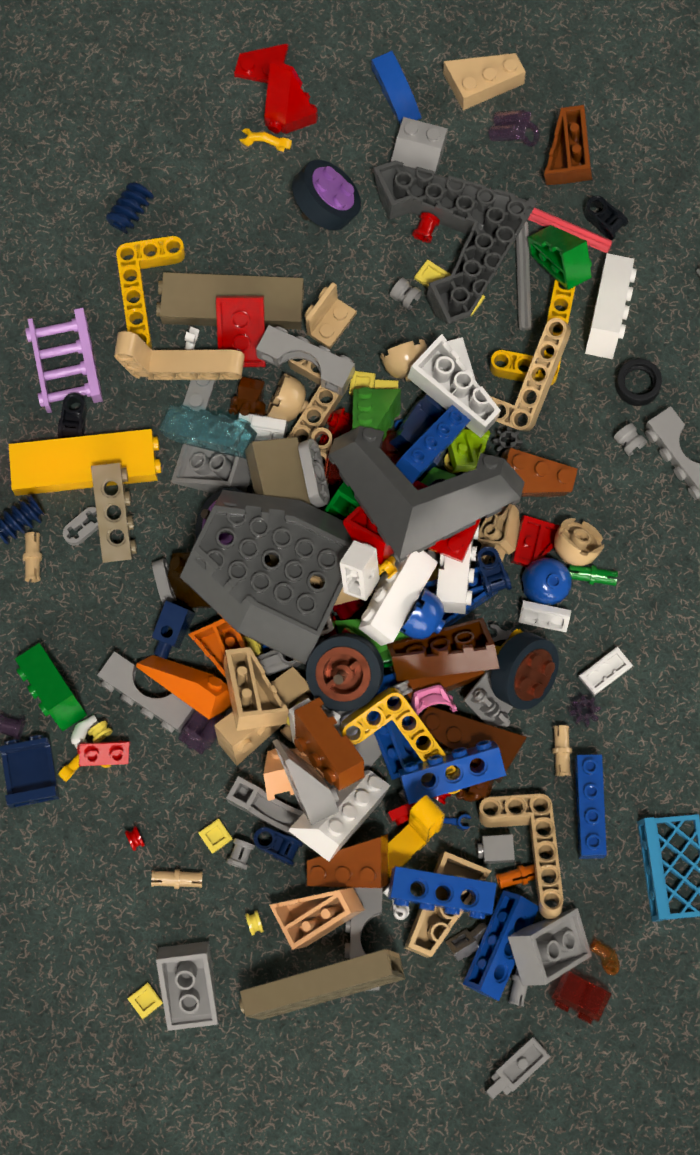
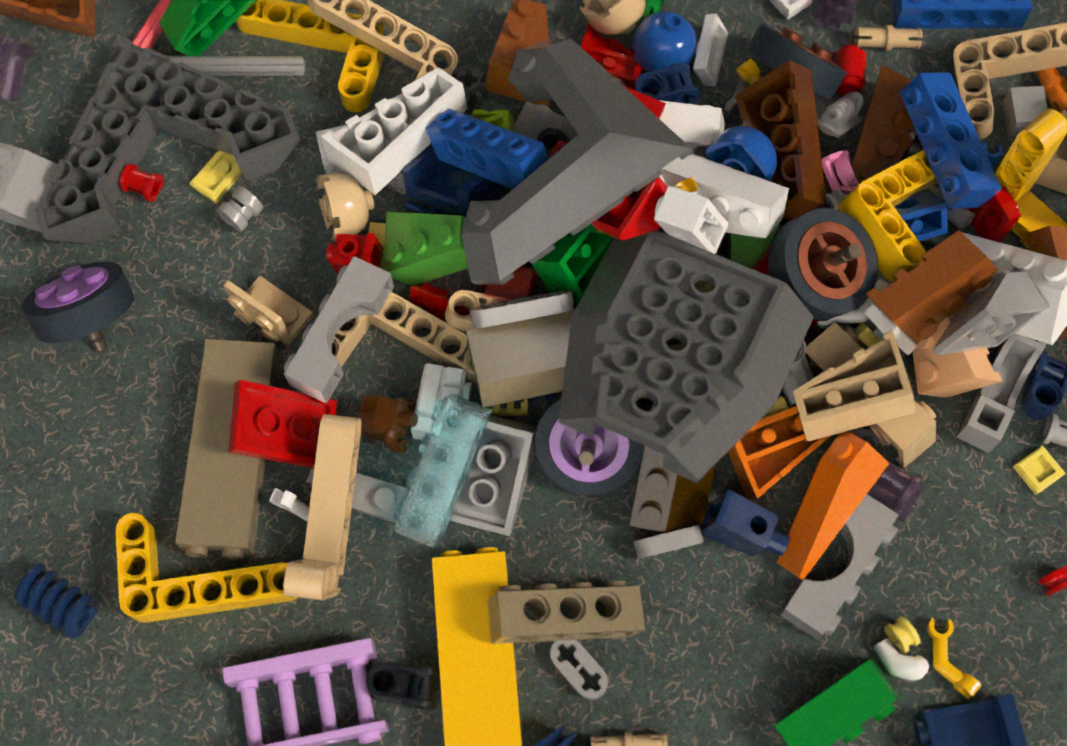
camera: 90 degrees left, 5 degrees down
hinge [77,740,130,766] -> none
tan cylinder [266,373,309,422] -> none
none -> red brick [327,233,383,274]
none -> red brick [834,45,867,95]

